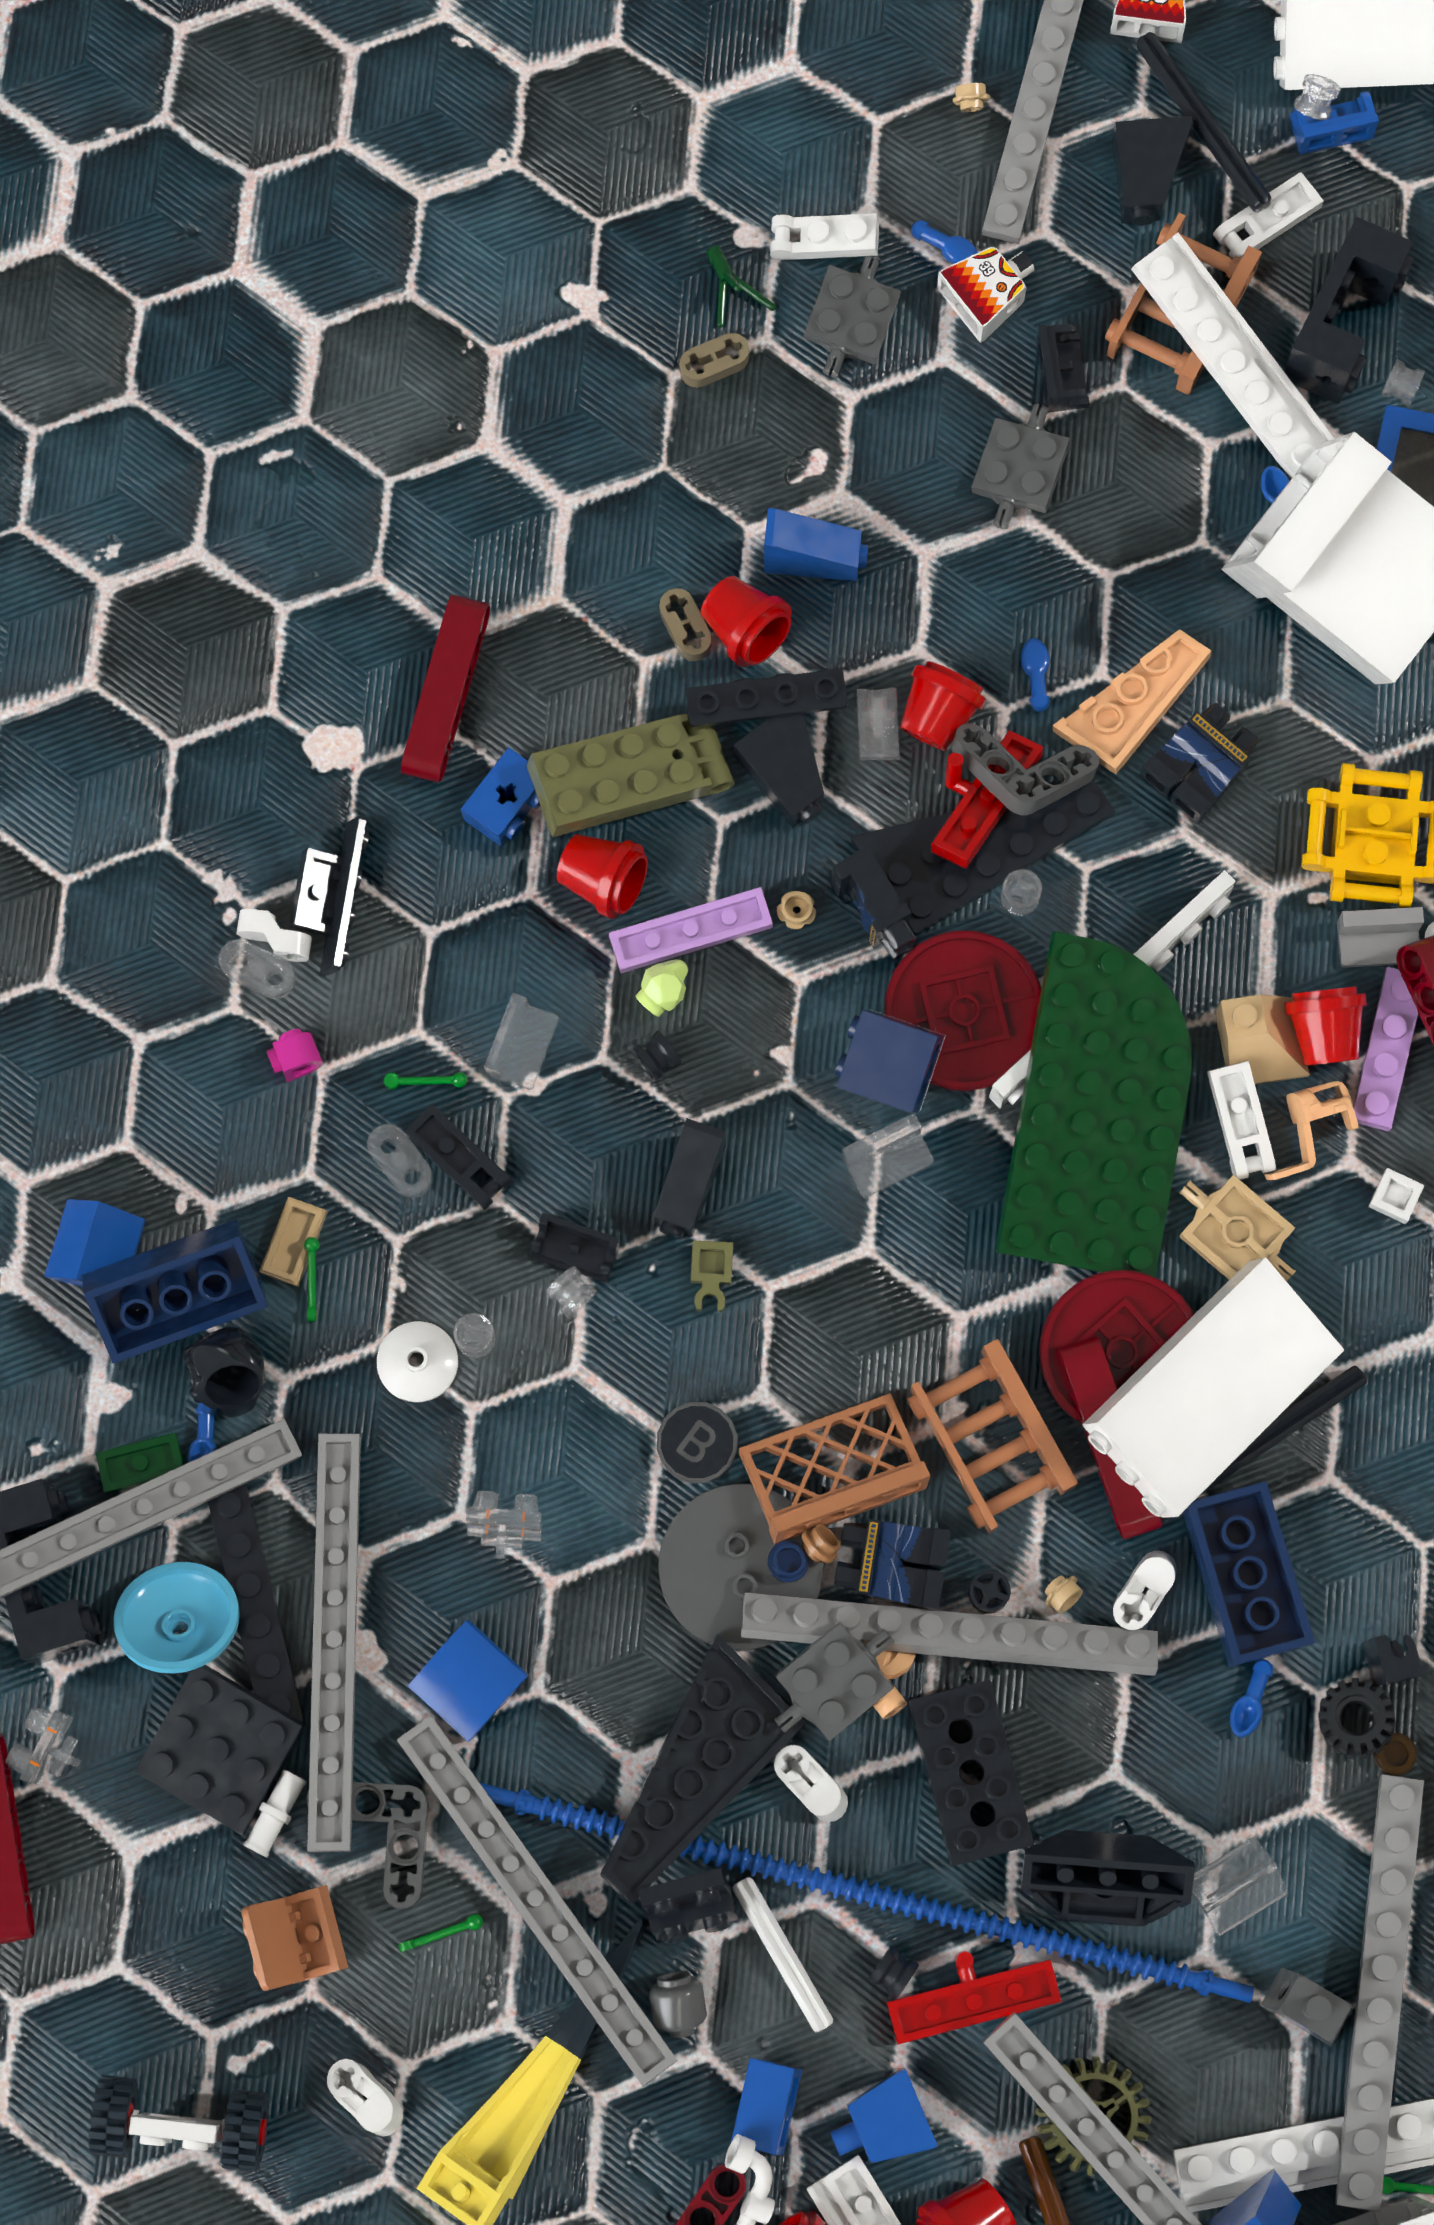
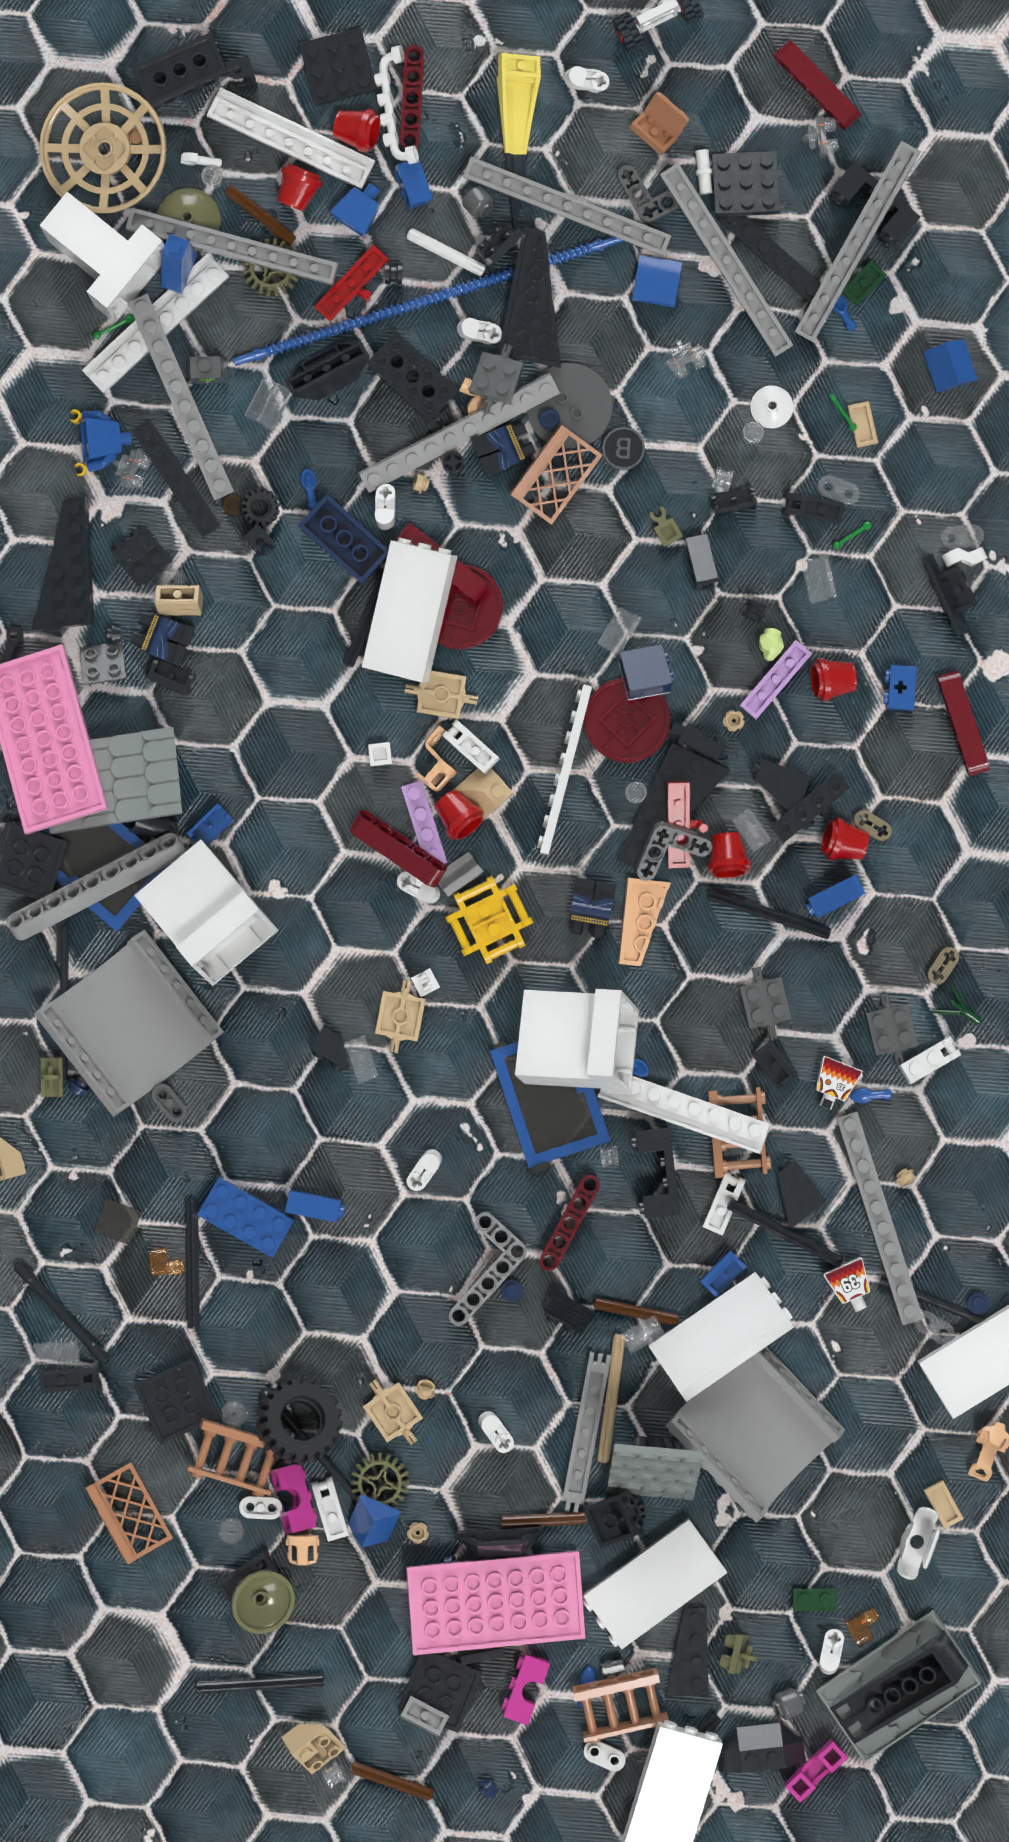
camera: 150 degrees right, 10 degrees up
dark blue brick [82,1219,268,1364] -> none
medium azure dish [114,1562,239,1673] -> none
black piece [182,1327,267,1418] -> none
dark pink plate [266,1029,323,1082] -> none
green hinge [398,1914,483,1953] -> none
olive hinge [526,713,735,837] -> none
medium nougat plate [802,1524,841,1563] -> none
nougat fence [907,1339,1078,1534] -> none
dark green plate [995,931,1192,1278] -> none
blue piece [1020,638,1050,712] -> none
clear wheel [1294,74,1341,120] -> none
none -> black axle [707,889,831,939]

